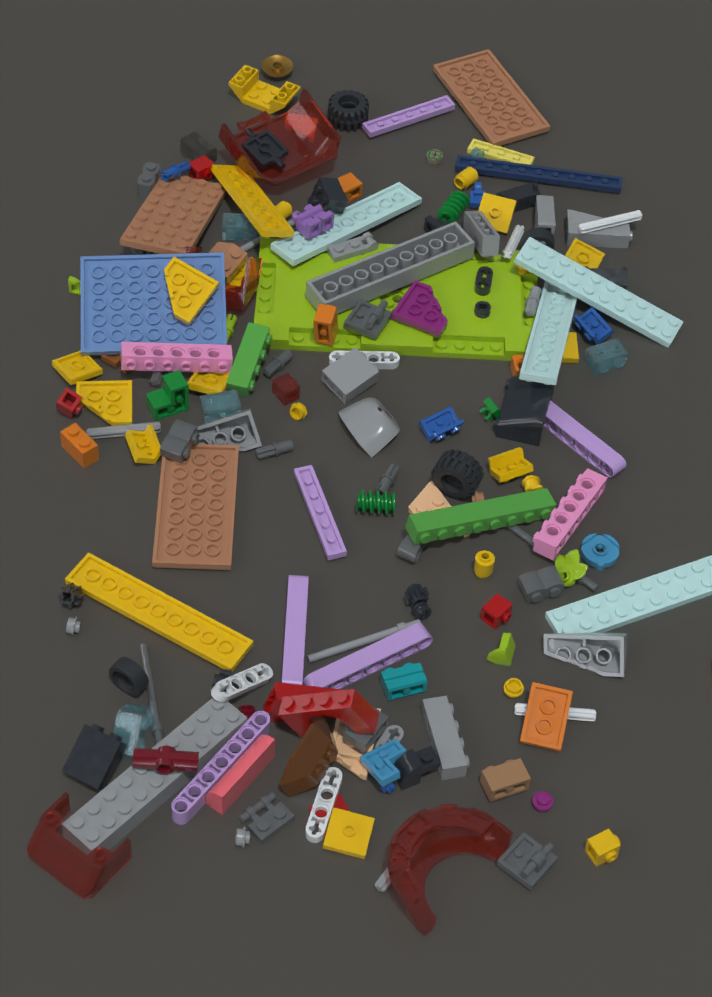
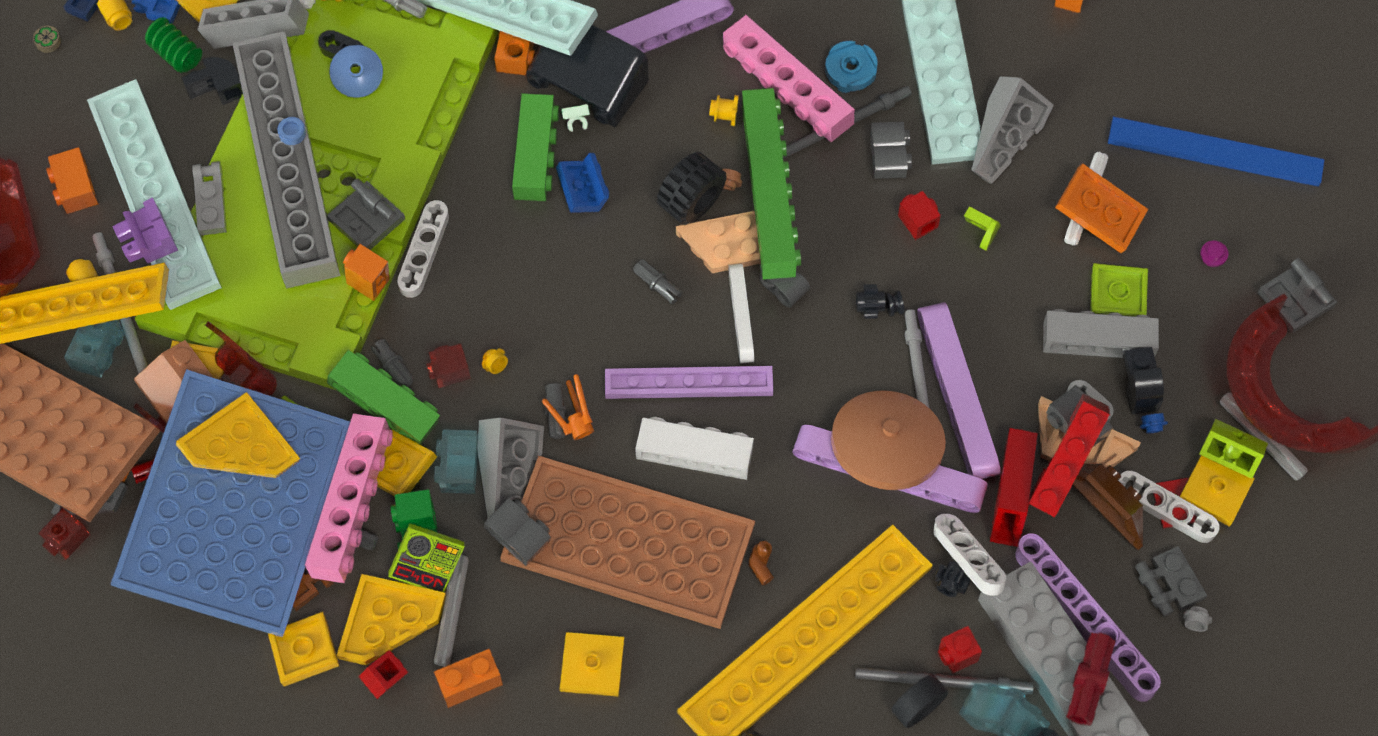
camera: 70 degrees left, 15 degrees up
lime tile [68,276,81,295] -> none
yellow bracket [125,424,161,464] -> none
coral brick [206,735,275,815] -> none
dark red plate [238,705,257,719] -> none
black brick [308,177,348,214] -> none
light grey brick [321,347,379,404] -> none
light grey piece [339,397,400,458] -> none
green piece [356,489,396,515] -> none
dark azure plate [360,738,407,787] -> none
teal brick [380,663,427,701] -> none
magenta plate [391,280,448,337] -> none
black bush [474,301,491,319] -> none
yellow brick [474,550,495,579] -> none
medium nougat brick [480,758,531,802] -> none
yellow bracket [488,447,534,483] -> none
yellow plate [503,678,524,698] -> none
lime plate [555,549,588,587] -> none
yellow brick [585,828,621,867] -> none
none -> clear red brick [38,508,90,560]
none -> medium blue tile [277,117,306,145]
none -> medium blue dish [330,45,383,98]
none -> tile [388,524,465,592]
none -> bright green brick [512,94,559,201]
none -> orange plant [542,374,594,440]
none -> yellow plate [560,632,624,696]
none -> white brick [636,417,754,480]
none -> white beam [728,264,754,363]
none -> dark orange arm [749,541,774,585]
none -> nougat dish [831,391,946,490]
none -> red brick [938,626,982,674]
none -> lime tile [1090,263,1148,317]
none -> blue tile [1108,117,1324,187]
none -> lime brick [1199,419,1268,479]

